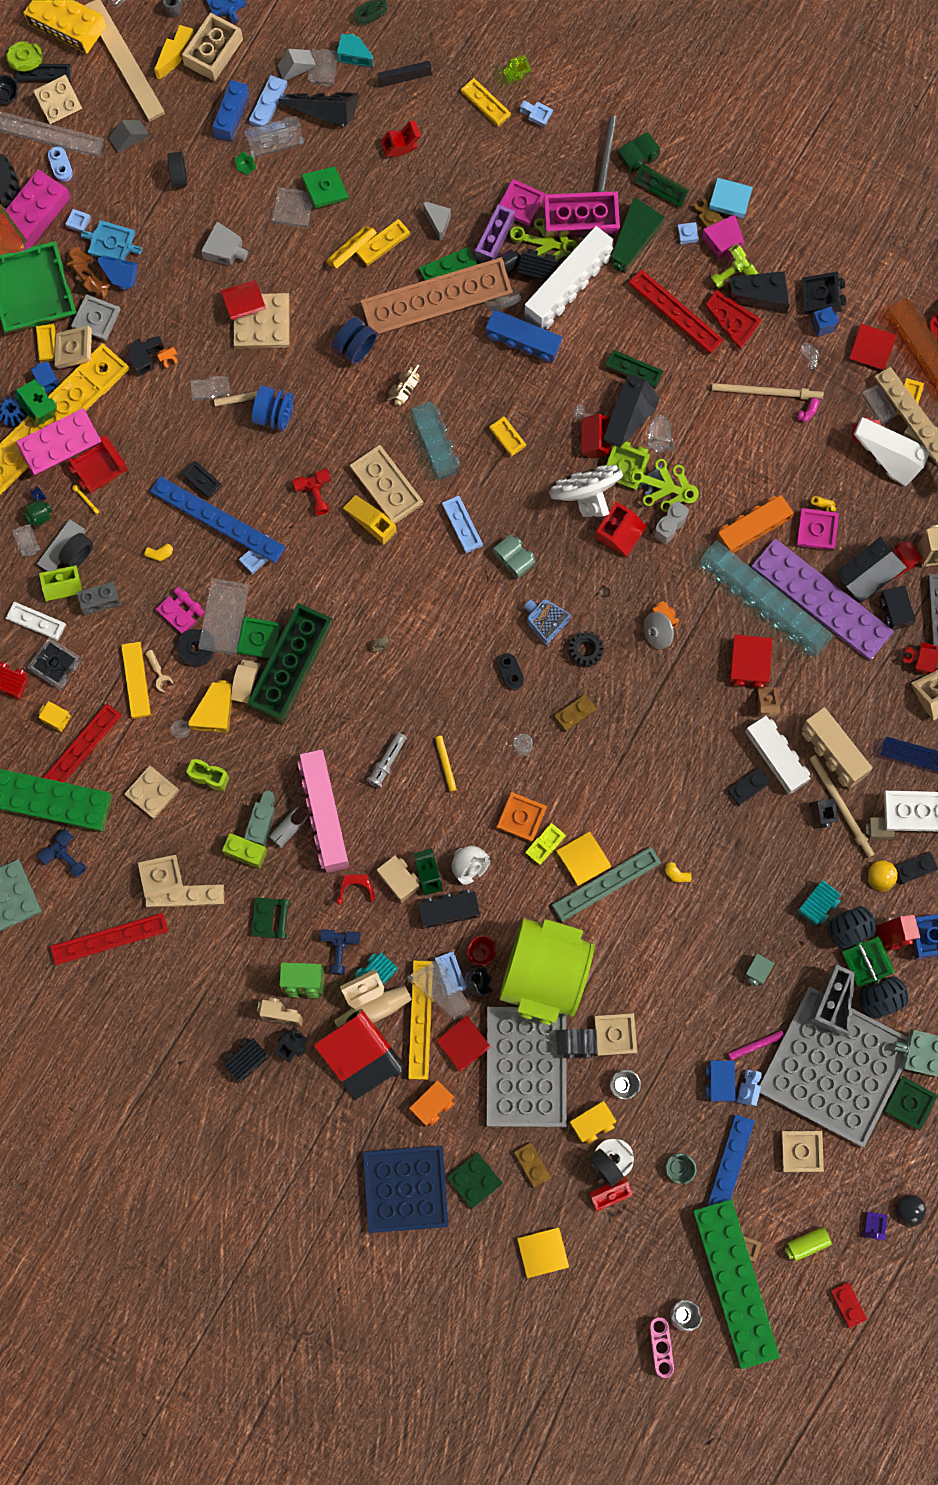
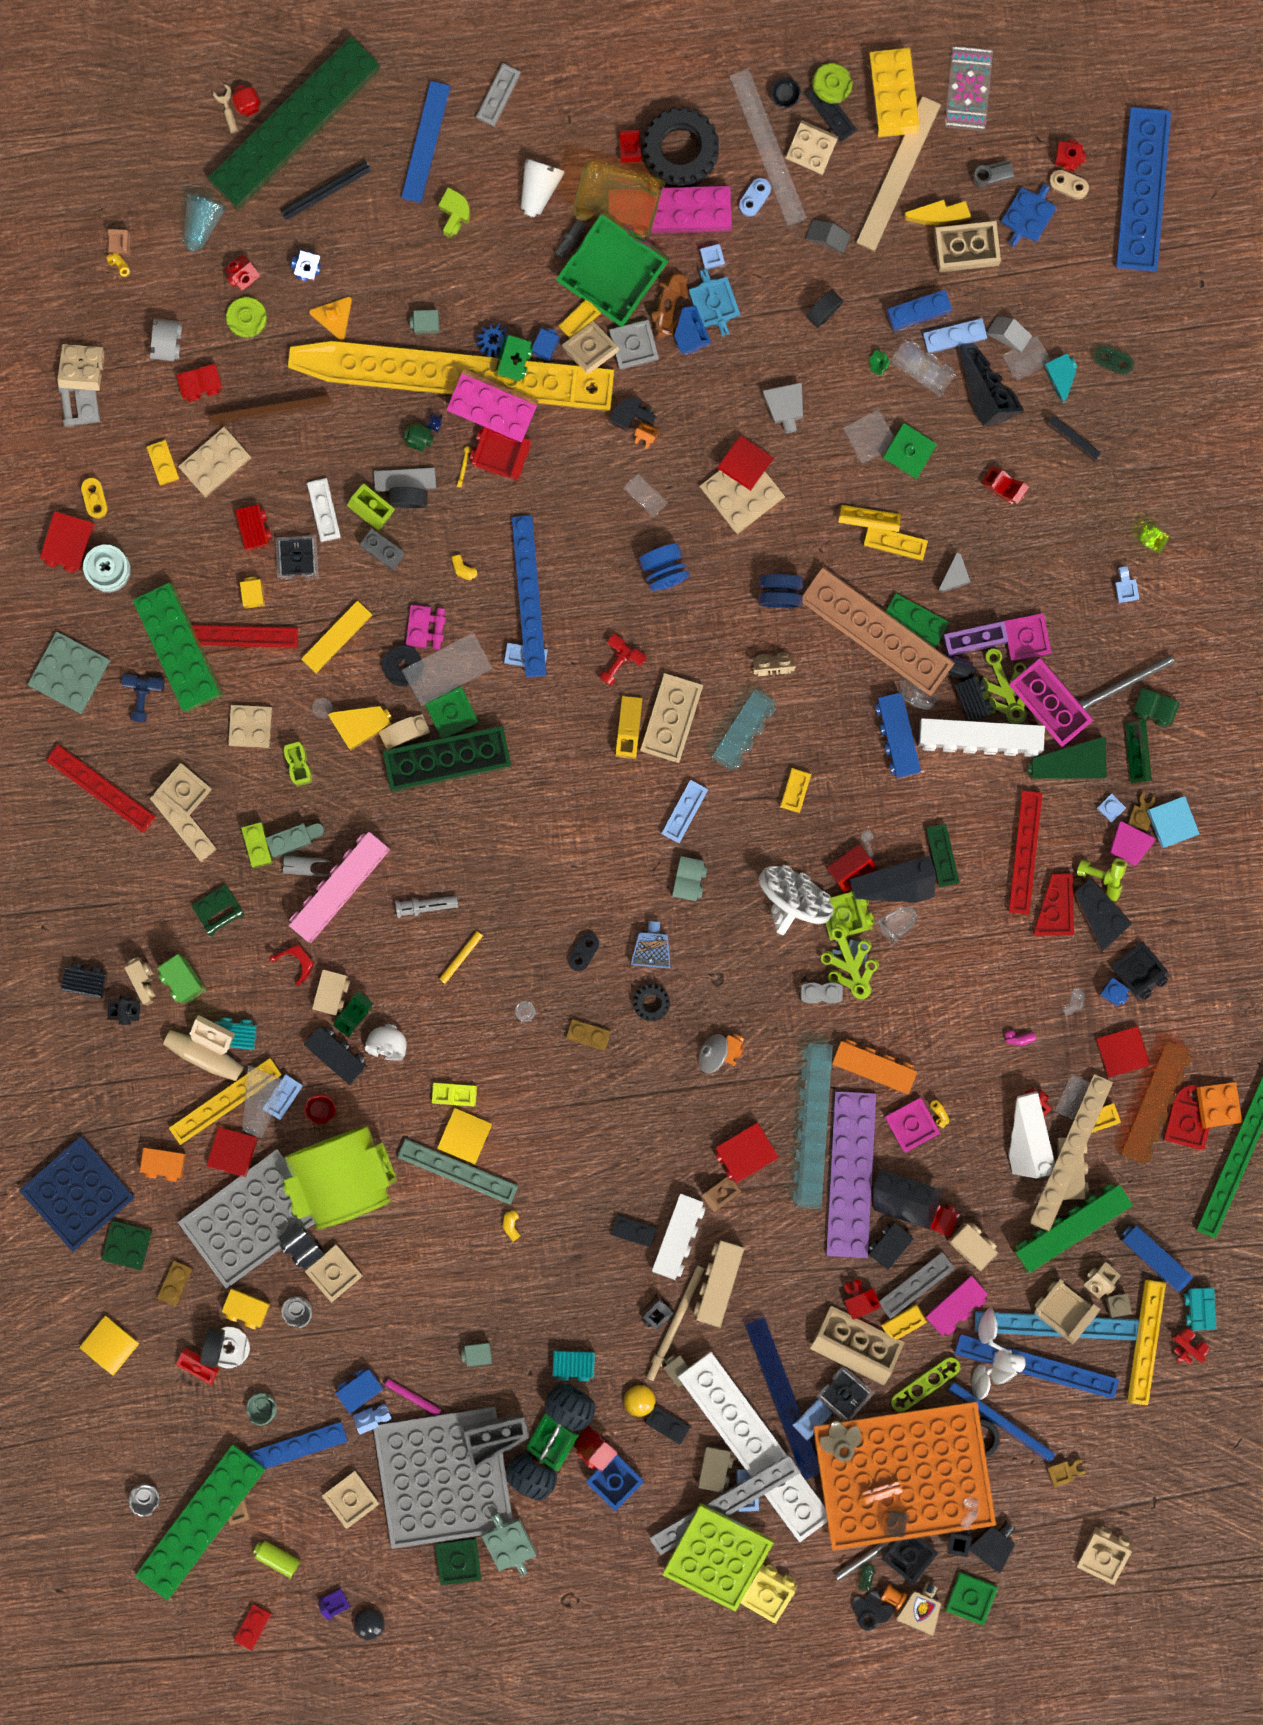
camera: 55 degrees right, 10 degrees up
clear brick [12,524,41,556] -> none
tan piece [146,650,174,694] -> none
black plate [182,460,222,499] -> none
tan bar [214,391,258,407] -> none
red door [314,1009,404,1100] -> none
dark blue bar [320,929,360,975] -> none
dark tan tile [369,637,389,652] -> none
yellow tile [461,78,511,127] -> none
black hair [465,966,492,996] -> none
orange plate [497,792,547,843] -> none
red slope [595,501,647,557] -> none
bright pink beam [649,1317,674,1378] -> none
tan bar [712,383,824,400] -> none

